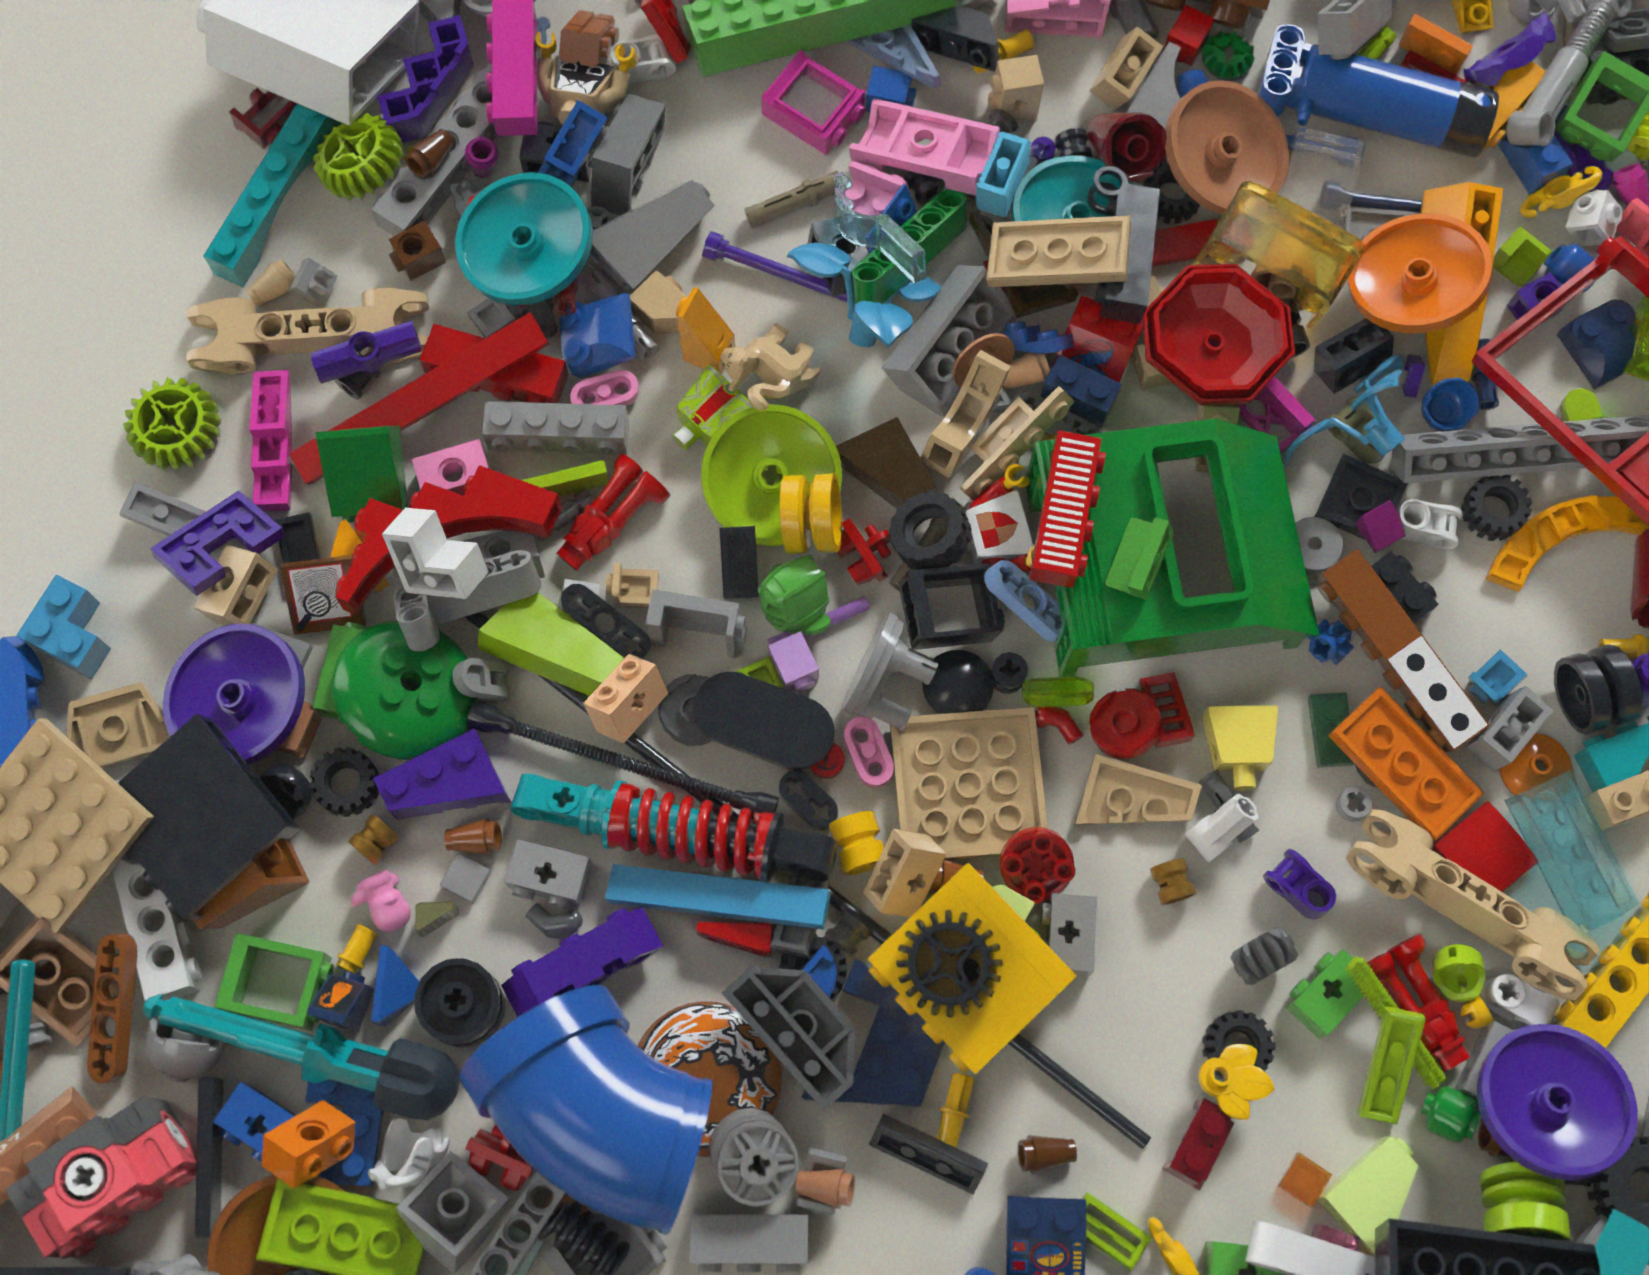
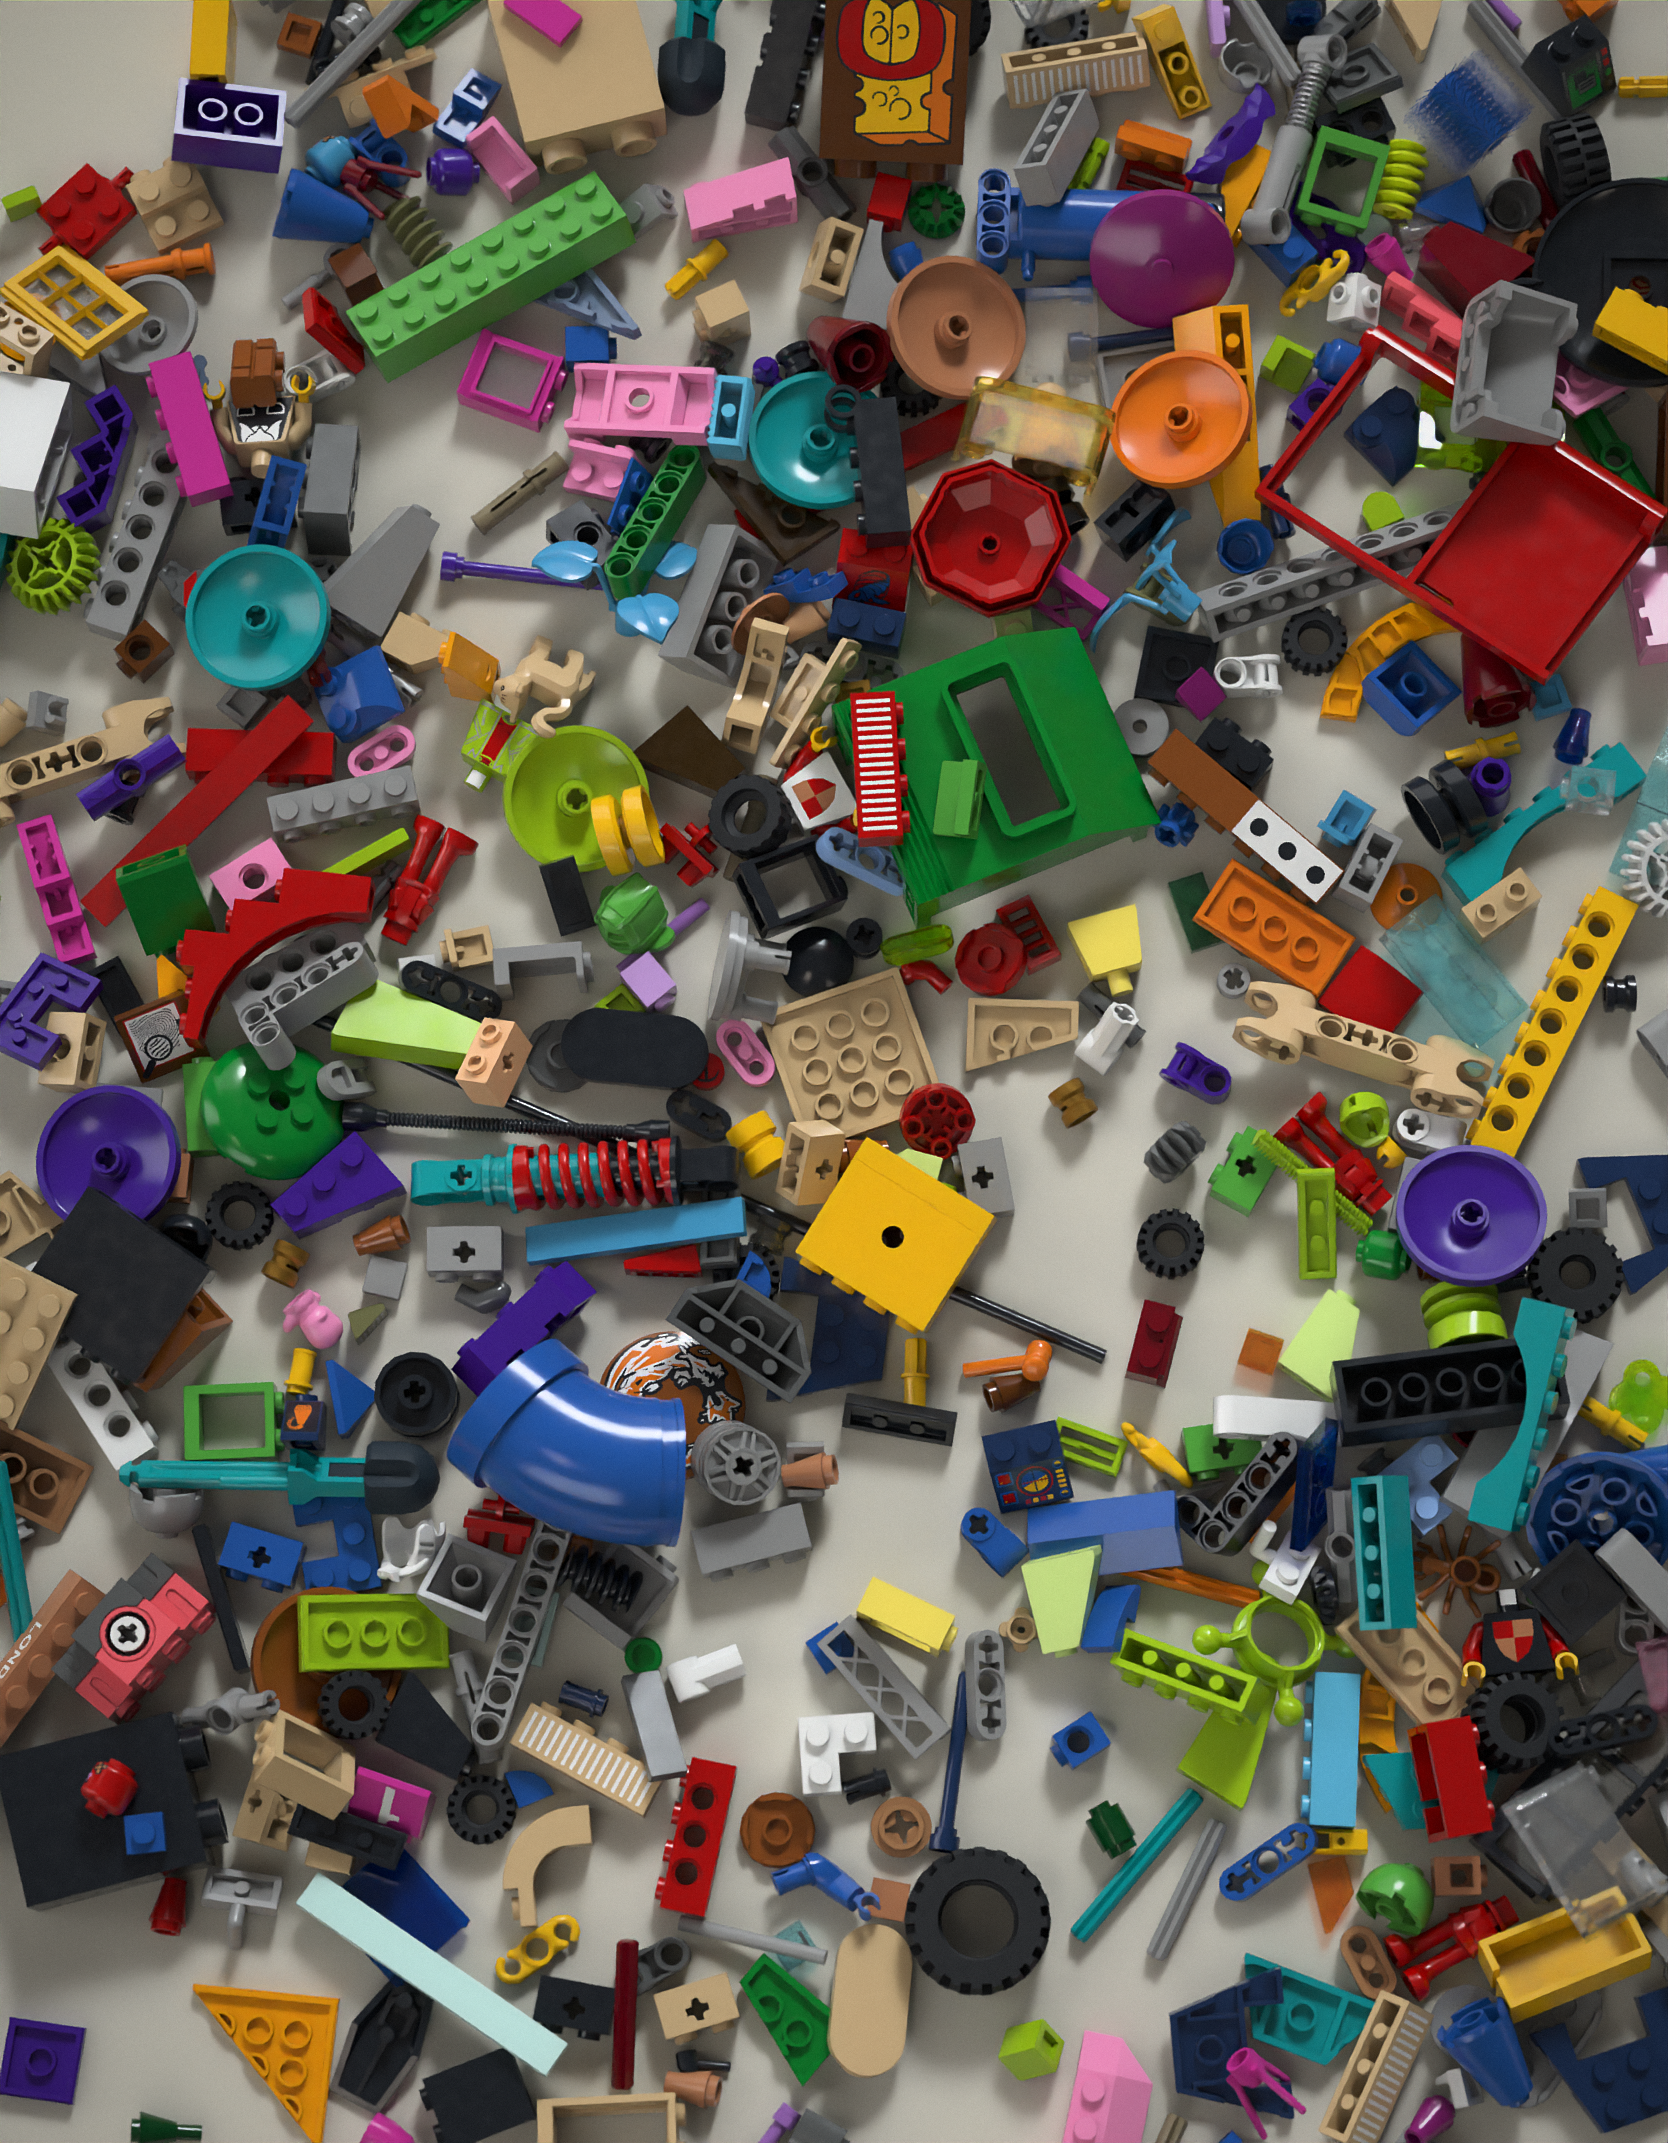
camera: 10 degrees left, 5 degrees up
dark orange beam [87,933,138,1084] -> none
orange brick [261,1100,356,1189] -> none
white brick [382,508,488,599] -> none
reddish brown cone [405,129,454,178] -> none
magenta cone [465,137,499,178] -> none
clear light blue piece [835,172,926,284] -> none
black gear [896,910,1003,1018] -> none
black slope [911,6,1000,72] -> none
tan tile [986,216,1132,287] -> none
yellow plate [1198,1044,1275,1120] -> none
clear pink tile [1311,1224,1360,1251] -> none
dark purple tile [1402,354,1426,398] -> none
none -> orange piece [963,1340,1052,1381]
none -> magenta dish [1090,189,1235,329]
none -> blue slope [1361,640,1462,737]

